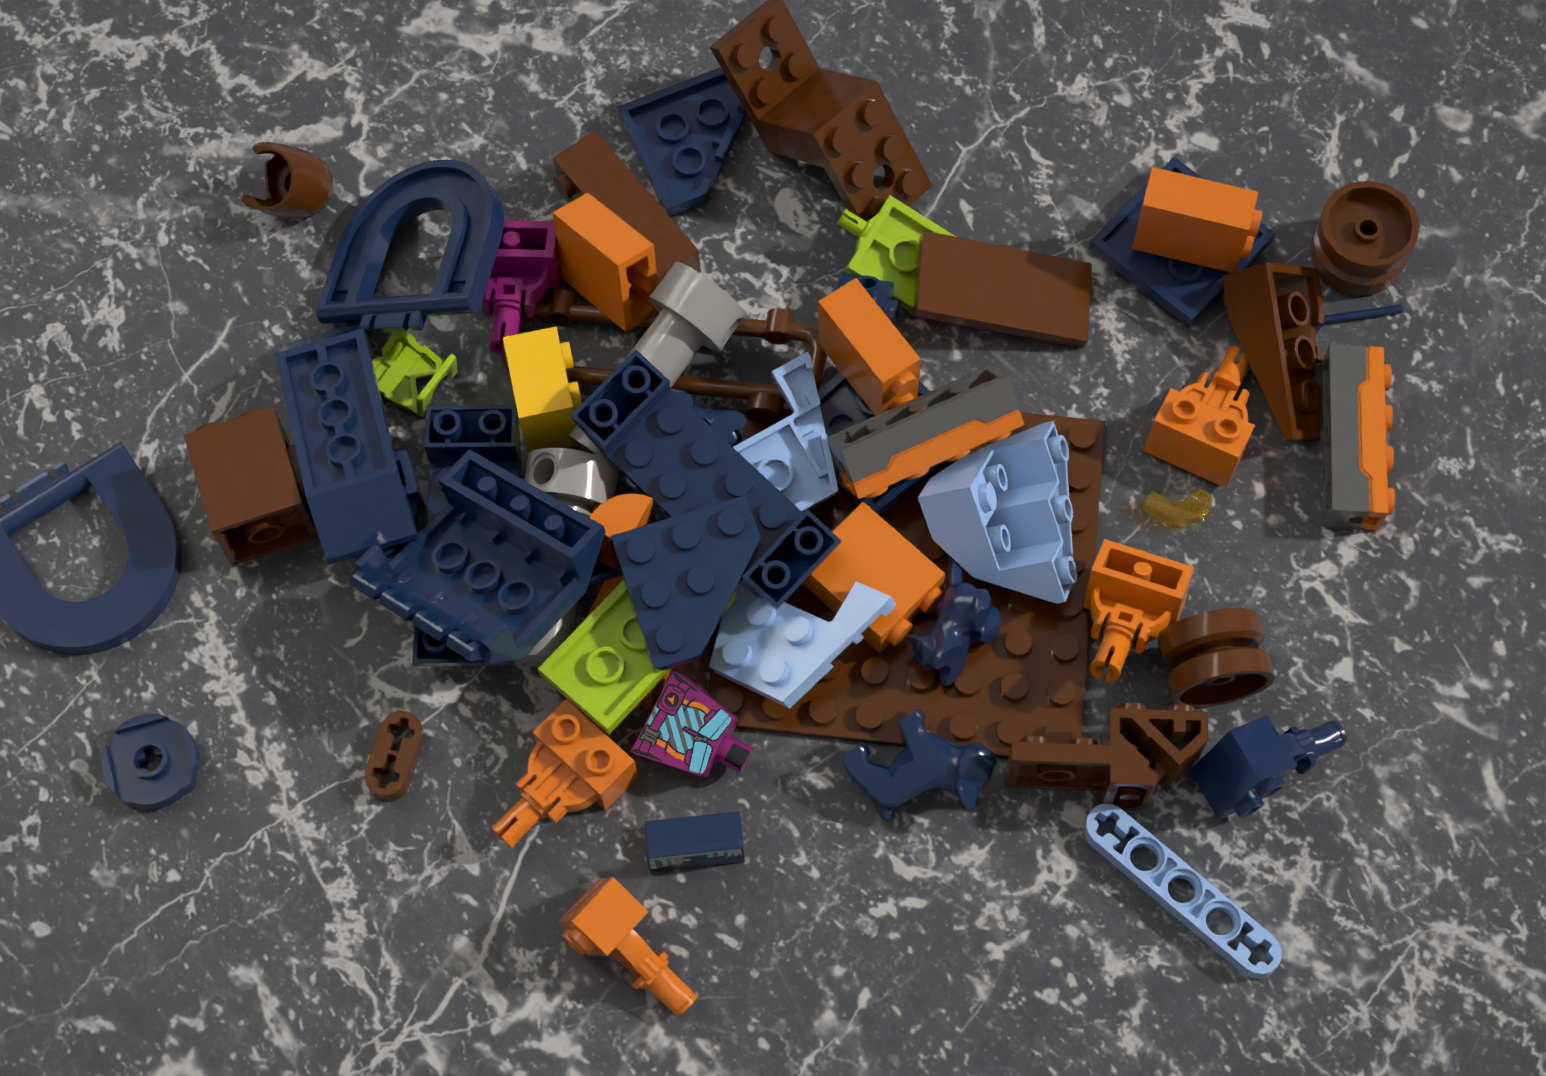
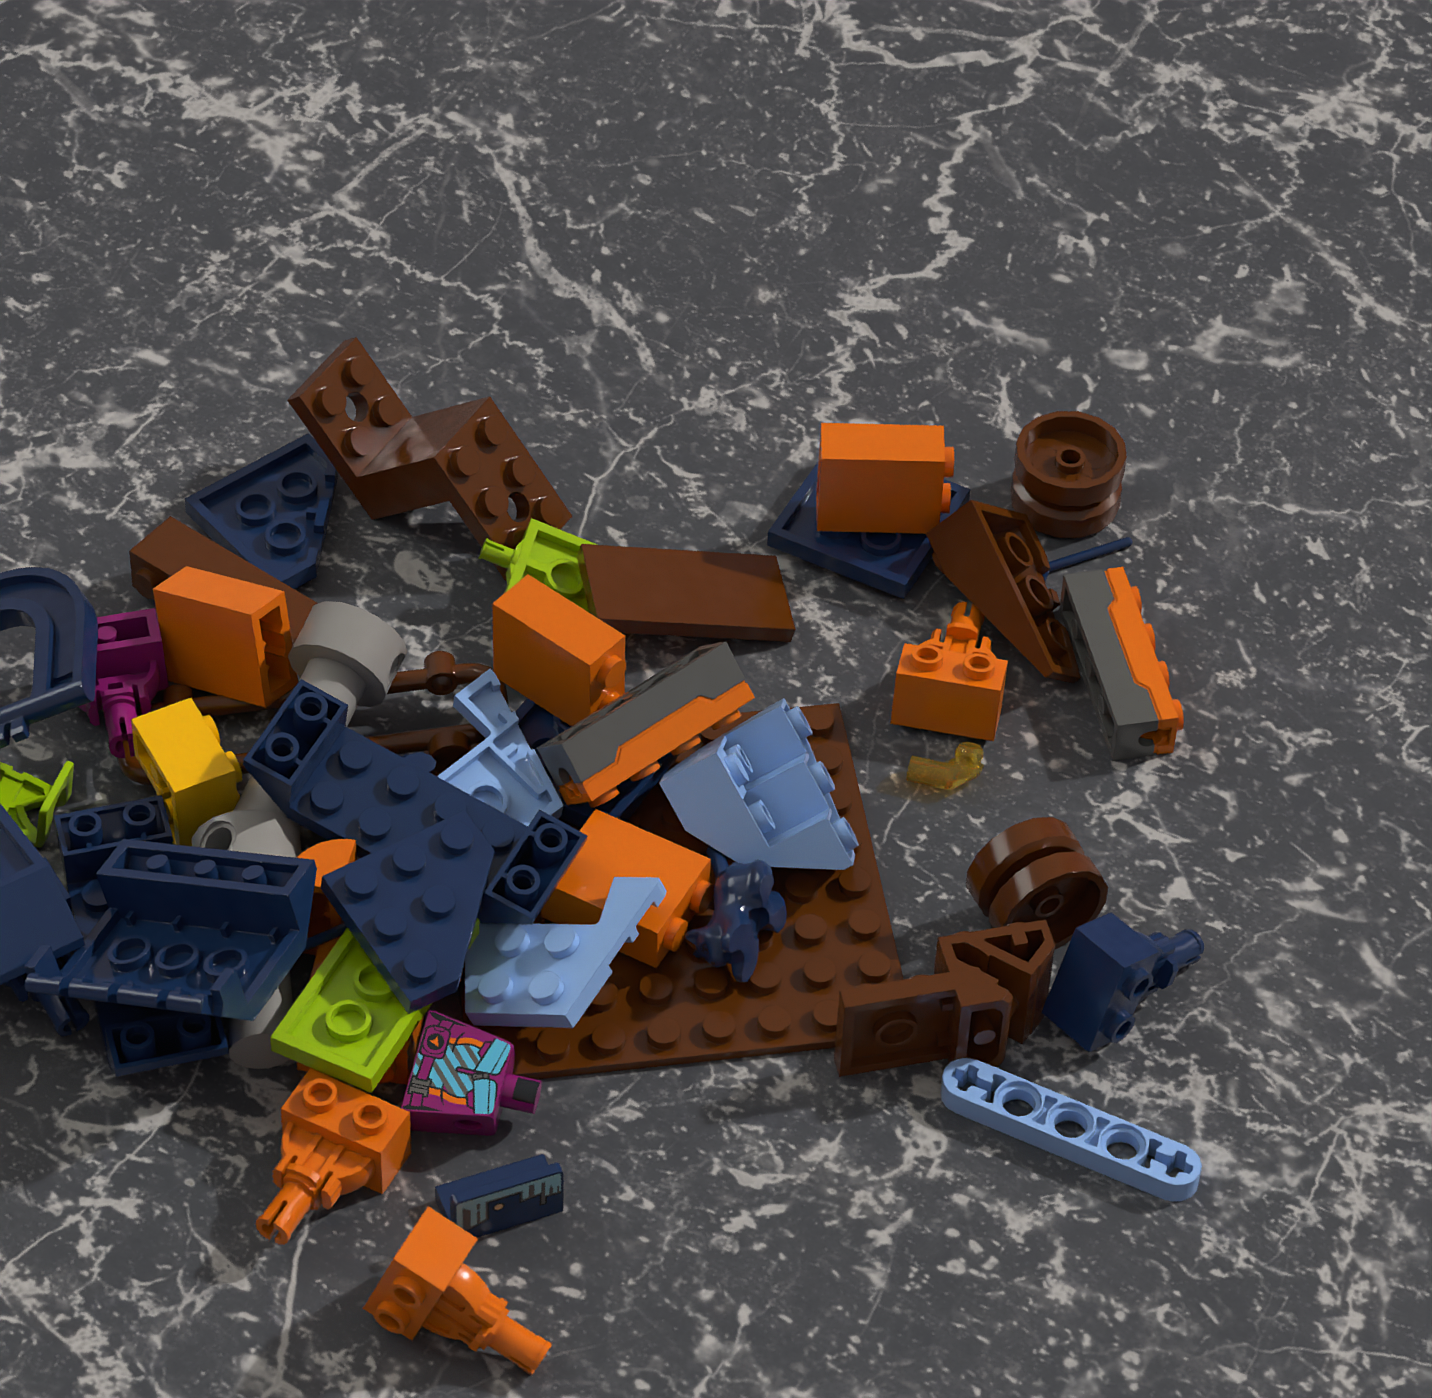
camera: 20 degrees left, 20 degrees down
reddish brown beam [364,711,425,802] -> none
dark blue animal [841,708,997,820] -> none
orange brick [1083,539,1194,682] -> none

